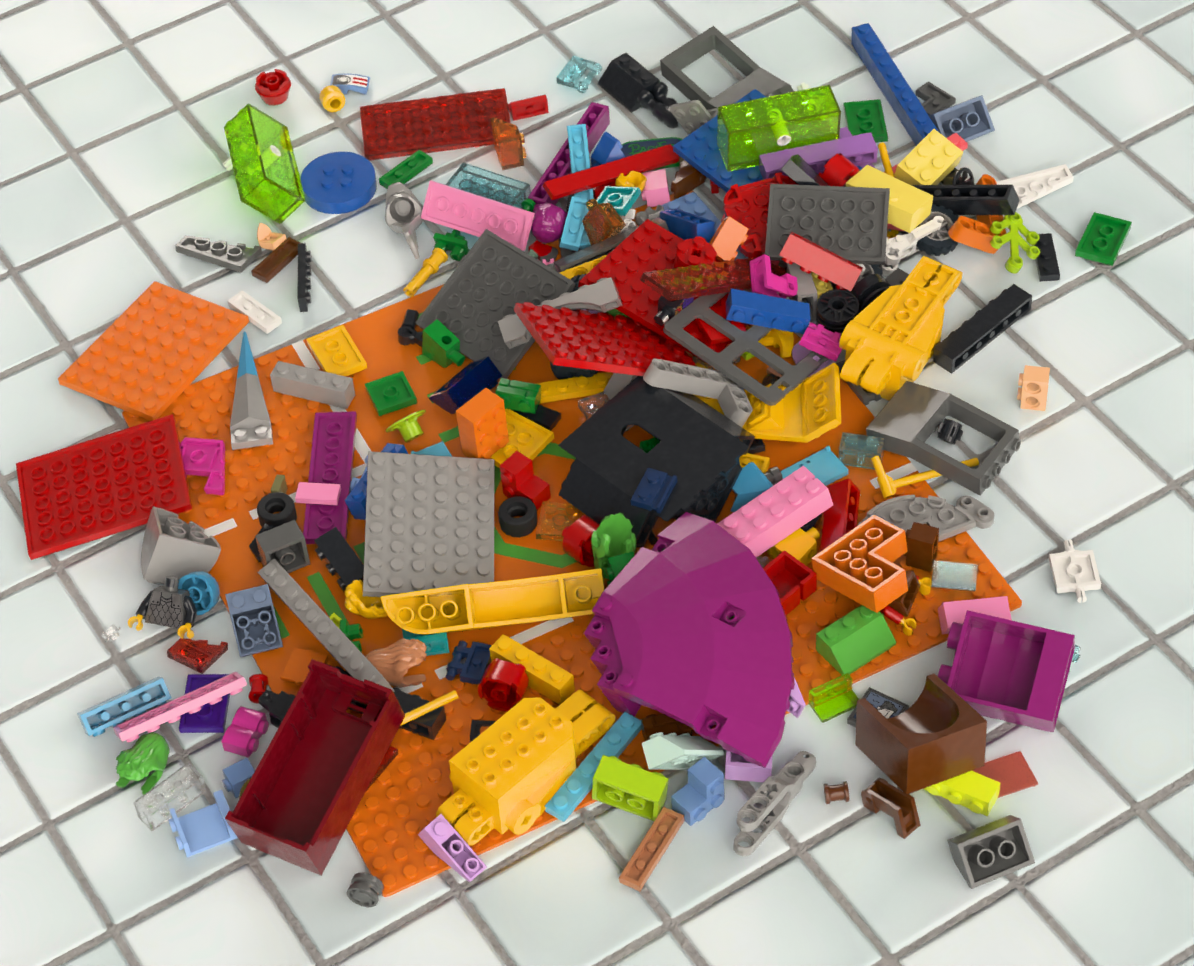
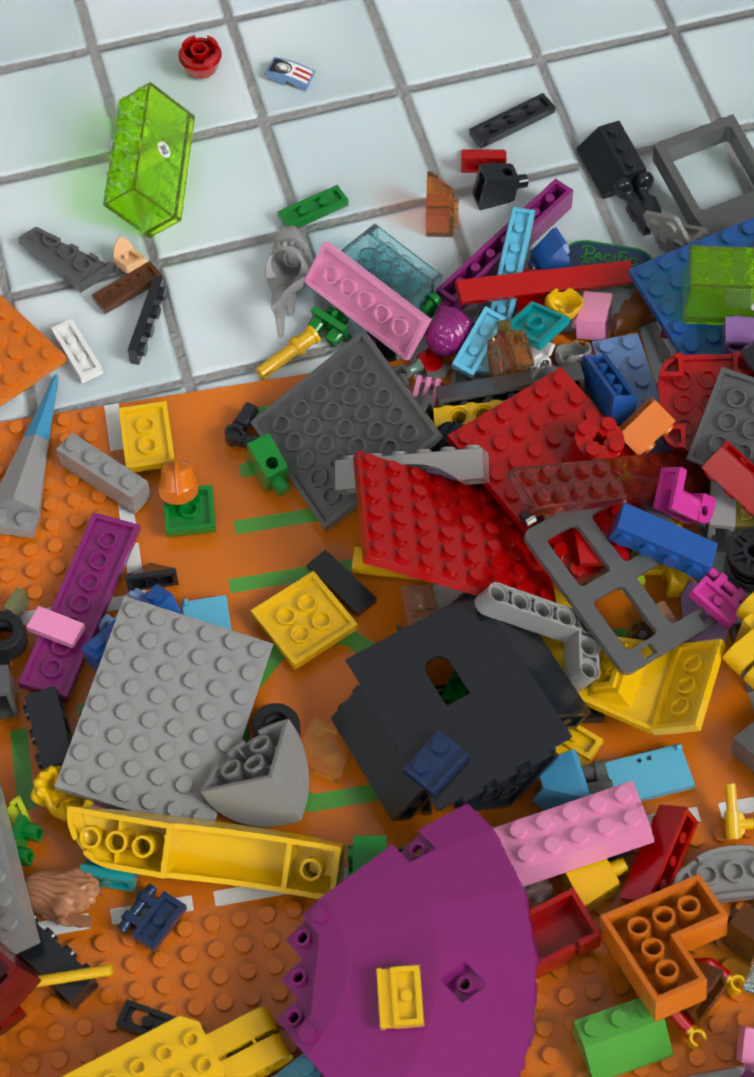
camera: 15 degrees right, 10 degrees up
blue brick [300,152,377,214] -> none
yellow head [320,85,345,112] -> none
clear red plate [360,88,513,161] -> none
lime wheel [386,410,426,443] -> none
clear blue slope [429,356,502,414] -> none
orange brick [456,388,509,459] -> none
red brick [478,658,529,712] -> none
yellow brick [489,634,575,705] -> none
green brick [495,378,541,414] -> none
red brick [500,451,551,511] -> none
clear light blue plate [556,56,602,93] -> none
red brick [562,515,600,567] -> none
bright green hair [591,512,636,579] -> none
clear light blue brick [839,432,884,470] -> none
none -> black slope [125,563,179,592]
none -> orange piece [159,455,198,505]
none -> light grey brick [201,719,309,827]
none -> yellow plate [377,965,424,1030]
none -> black plate [469,93,556,149]
none -> black torso [472,163,529,211]

